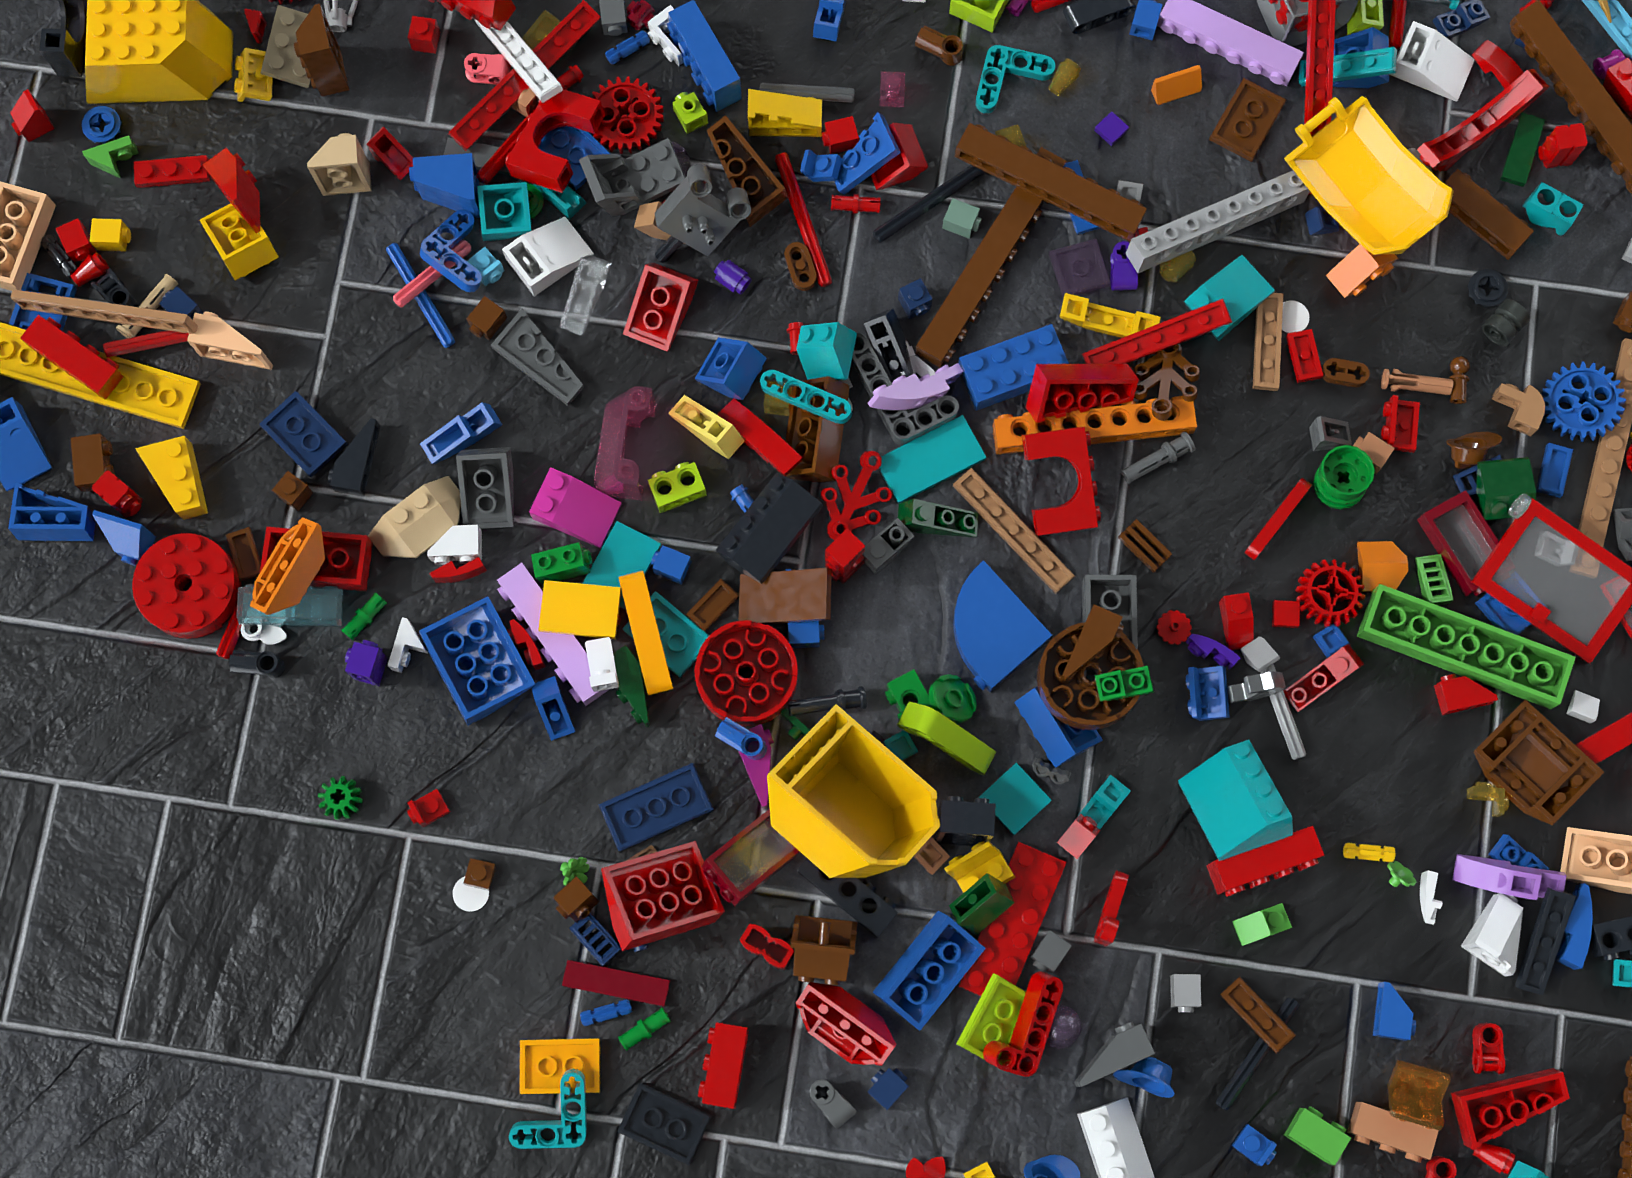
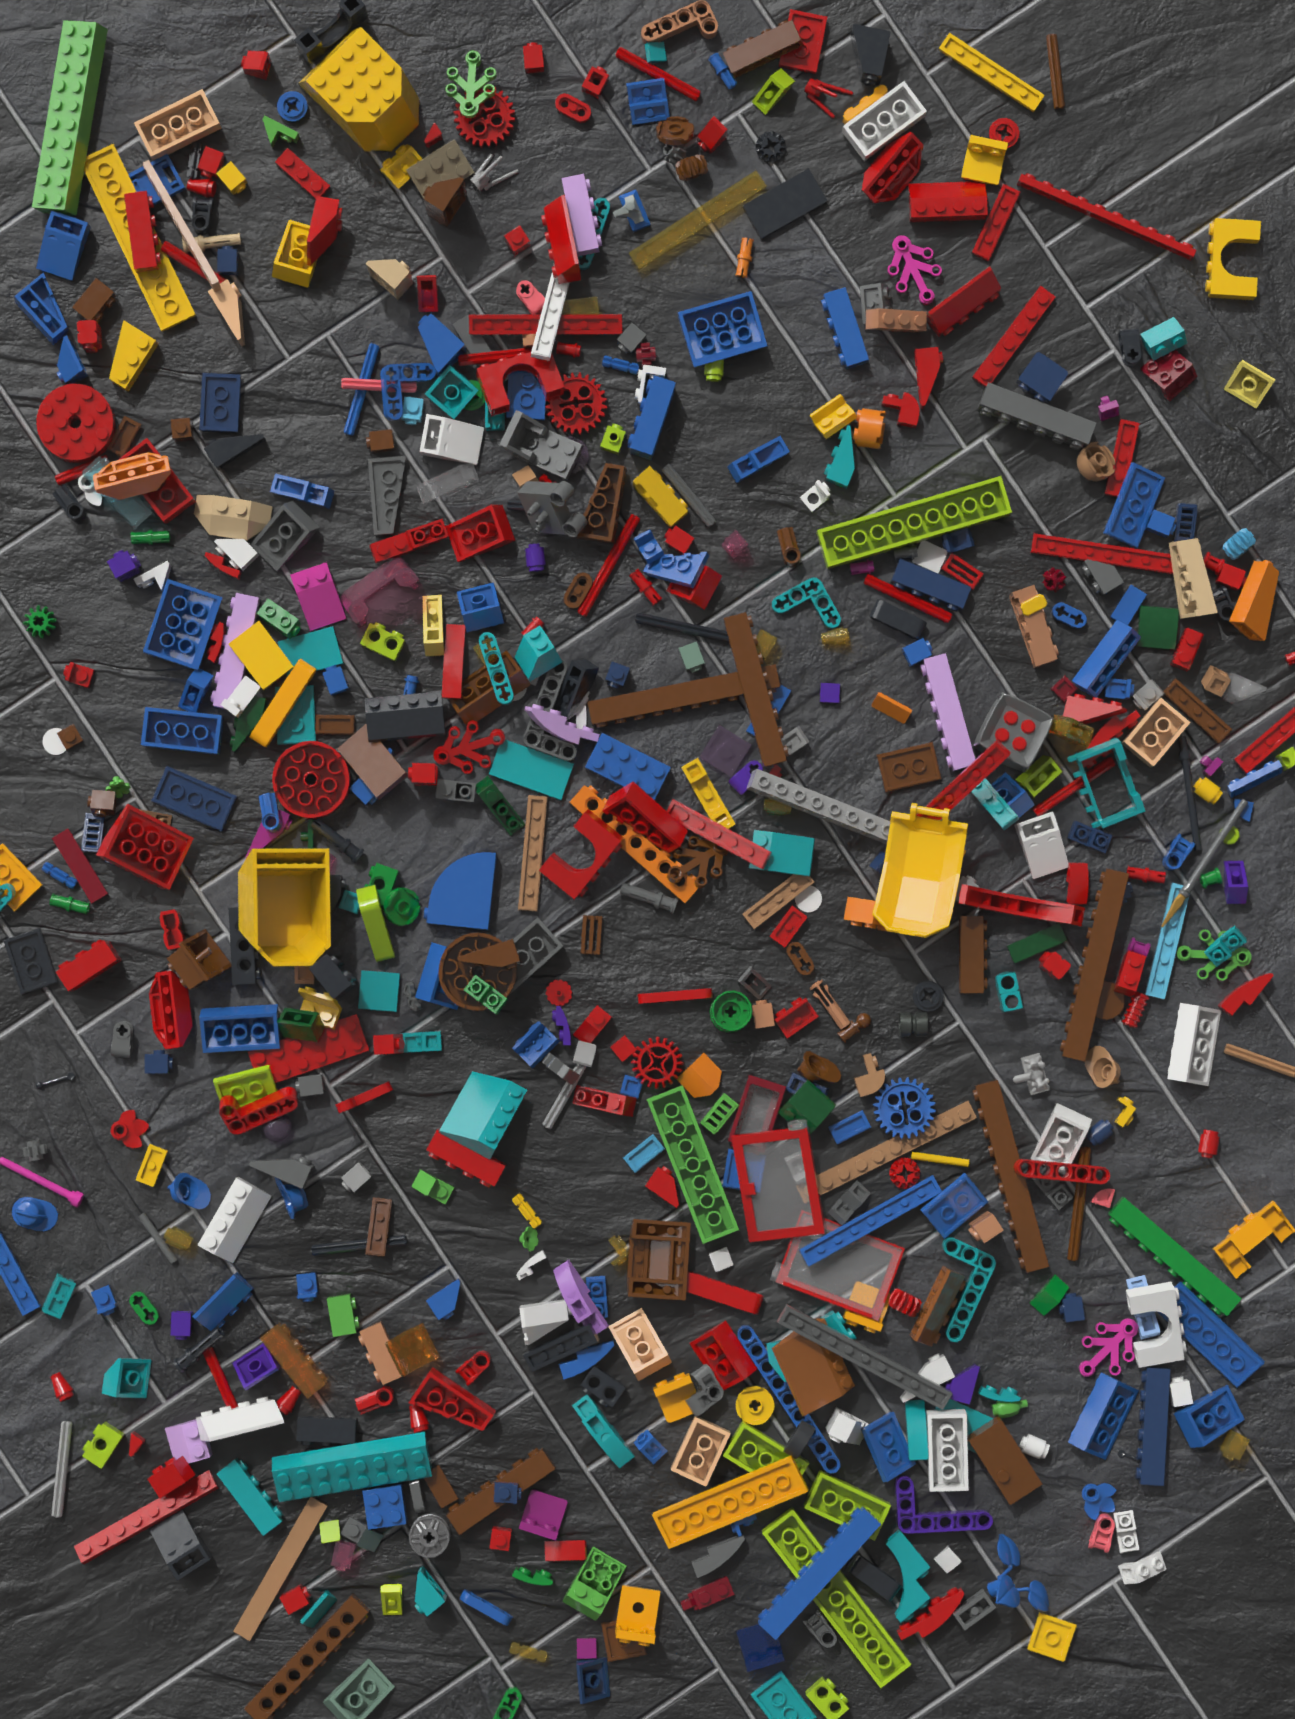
camera: 40 degrees right, 10 degrees up
piece [702,809,801,906] -> none
none -> blue brick [141,707,224,755]
none -> red slope [369,519,449,563]
none -> dark azure tile [623,1134,665,1173]

